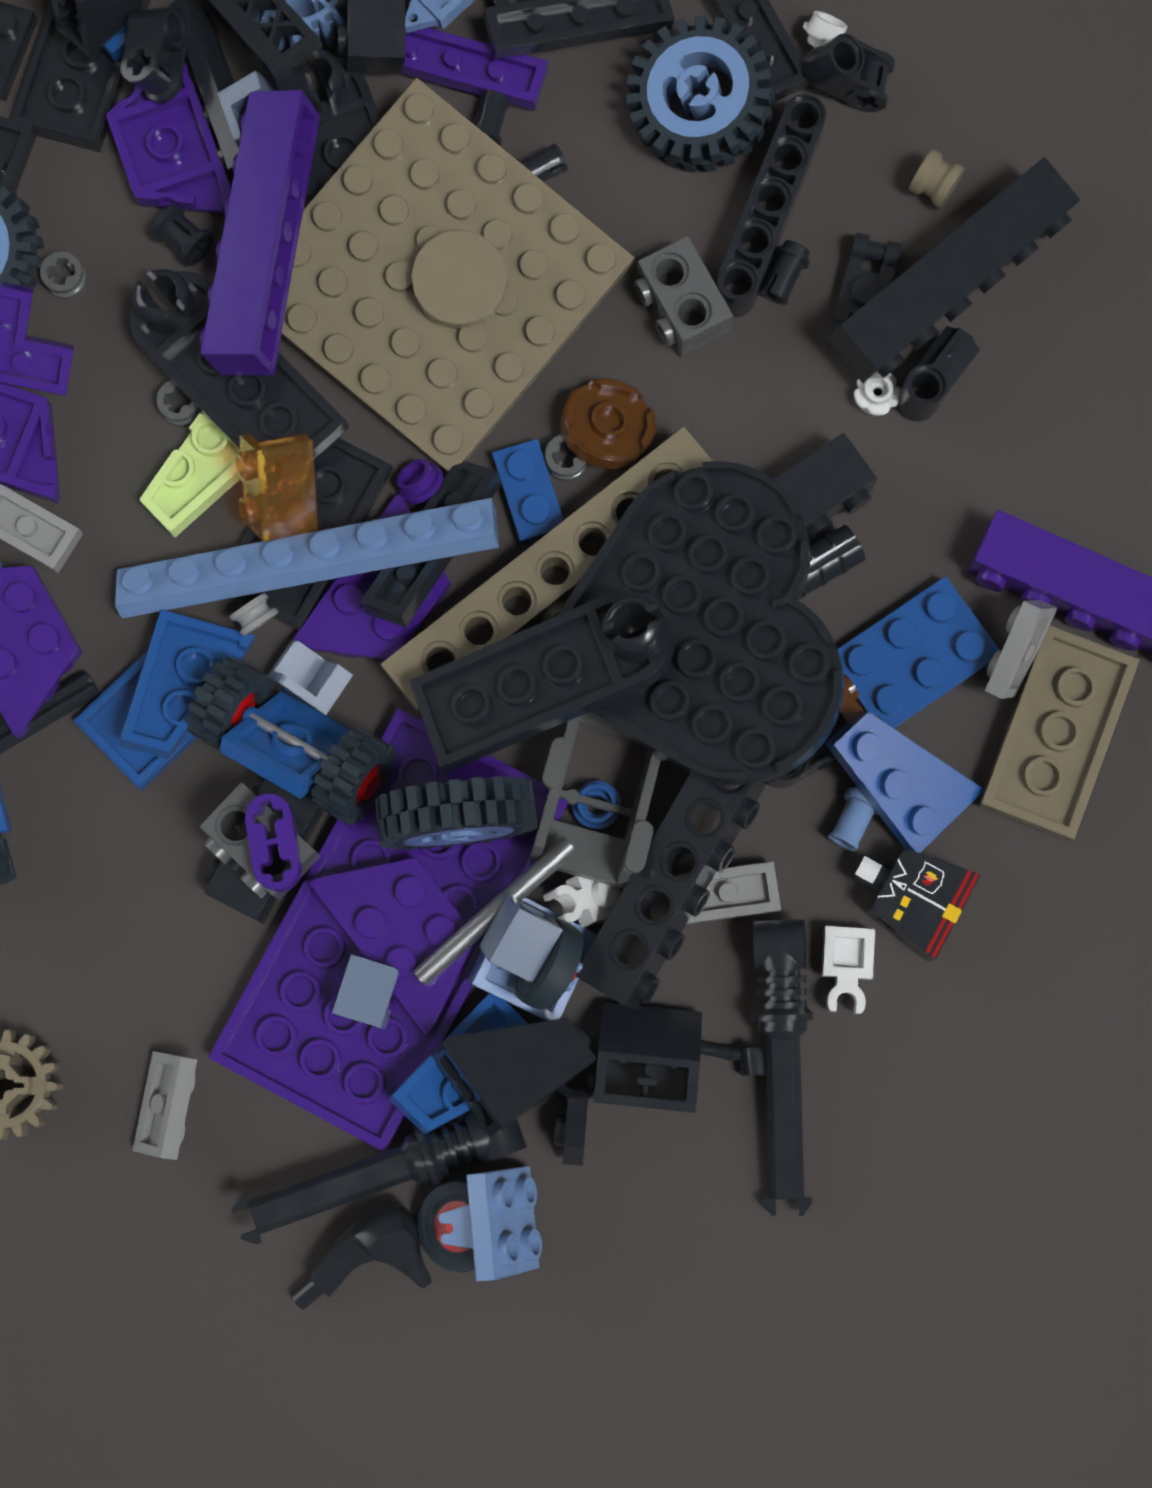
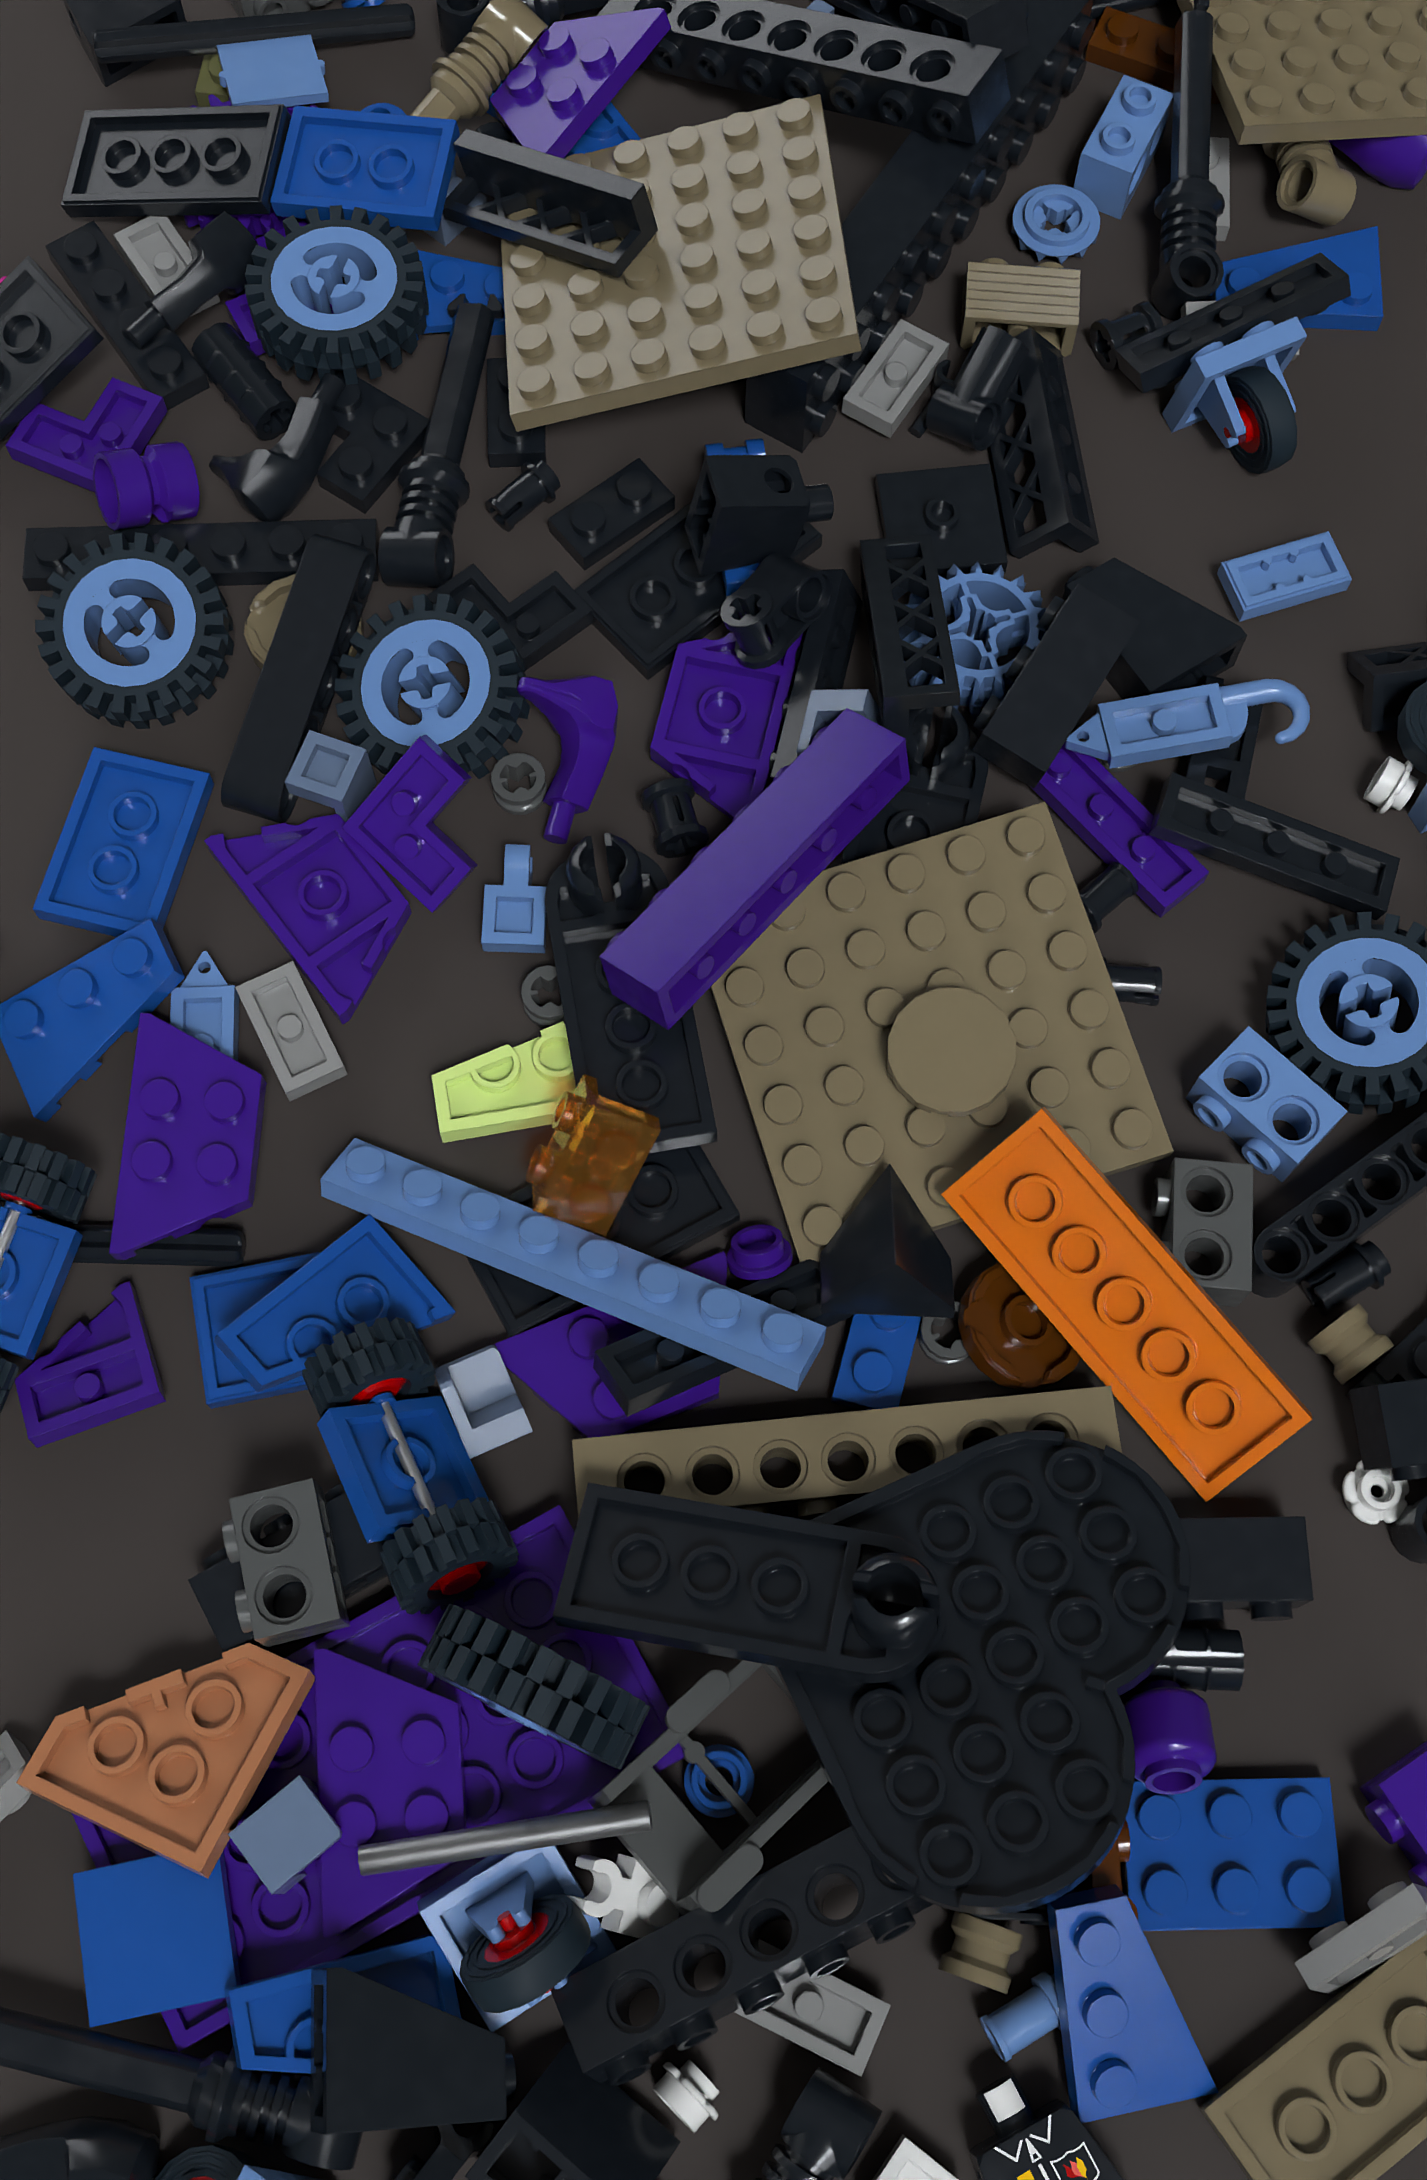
camera: 30 degrees right, 10 degrees down
light grey bush [229,593,279,637] -> none
dark purple beam [245,794,302,892] -> none
sand blue panel [479,894,563,982] -> none
none -> dark purple wing [15,1281,166,1448]
none -> nougat plate [16,1643,315,1879]
none -> blue tile [73,1851,241,2028]
none -> medium blue plate [481,844,547,953]
none -> dark purple animal [517,675,618,844]
none -> white plate [652,2059,720,2133]
none -> black slope [819,1164,955,1318]
none -> dark tan wheel [937,1911,1023,1994]
none -> orange plate [941,1107,1312,1502]
none -> dark purple head [1123,1680,1217,1795]
none -> medium blue brick [1186,1026,1348,1182]
none -> dark tan wheel [1308,1303,1394,1385]

